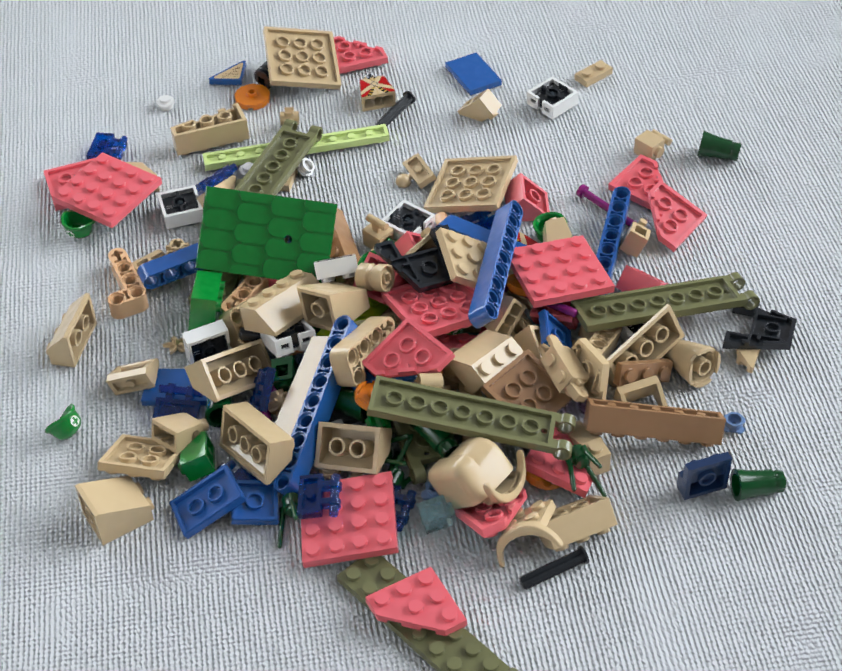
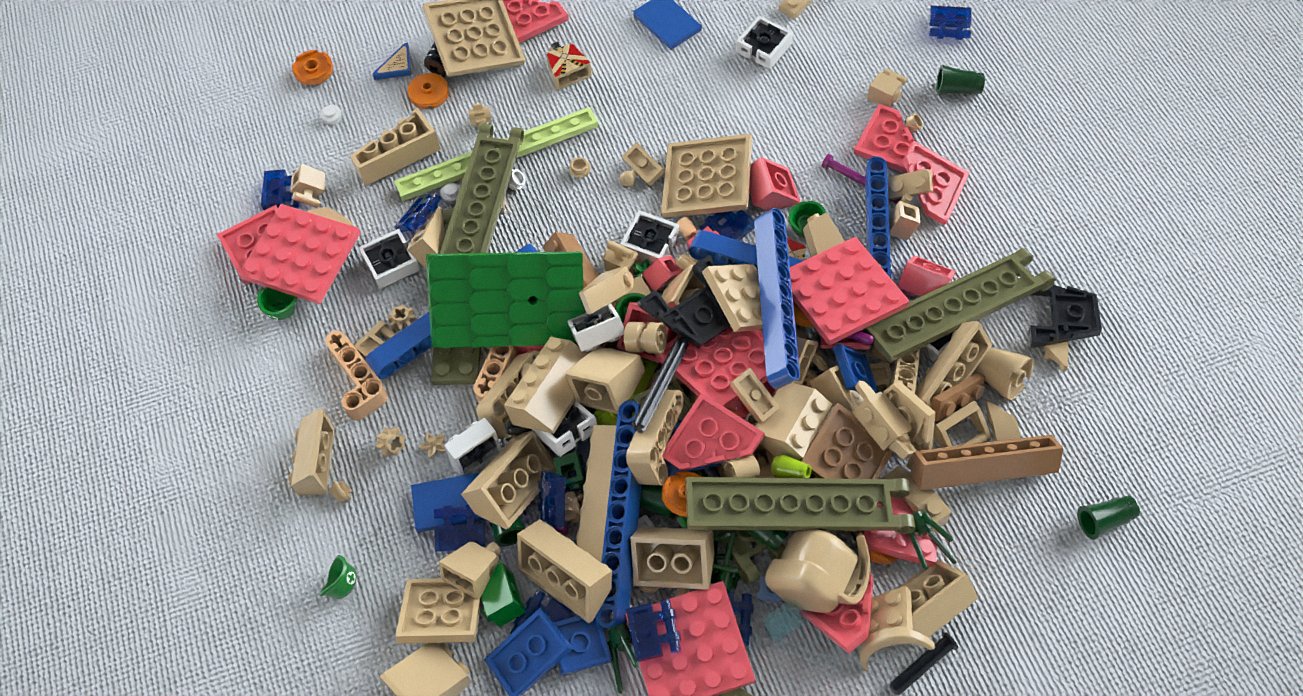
camera: 10 degrees left, 15 degrees up
tan tile [106,358,159,395] -> none
green wedge [188,270,225,331] -> none
black axle [376,91,416,126] -> none
tan slope [457,88,502,122] -> none
dark blue plate [676,452,732,500] -> none
medium blue plate [724,412,746,434] -> none
none -> tan brick [290,164,327,208]
none -> orange plate [292,50,334,85]
none -> tan plate [329,481,352,503]
none -> tan gear [375,427,406,457]
none -> tan plate [569,157,591,178]
none -> tan slope [579,266,634,315]
none -> black axle [632,337,689,433]
none -> tan plate [729,368,780,423]
none -> lime cone [771,454,811,478]
none -> tan plate [887,169,933,200]
none -> tan hinge [905,113,923,132]
none -> clear blue plate [929,5,971,40]
none -> tan slope [985,402,1021,441]

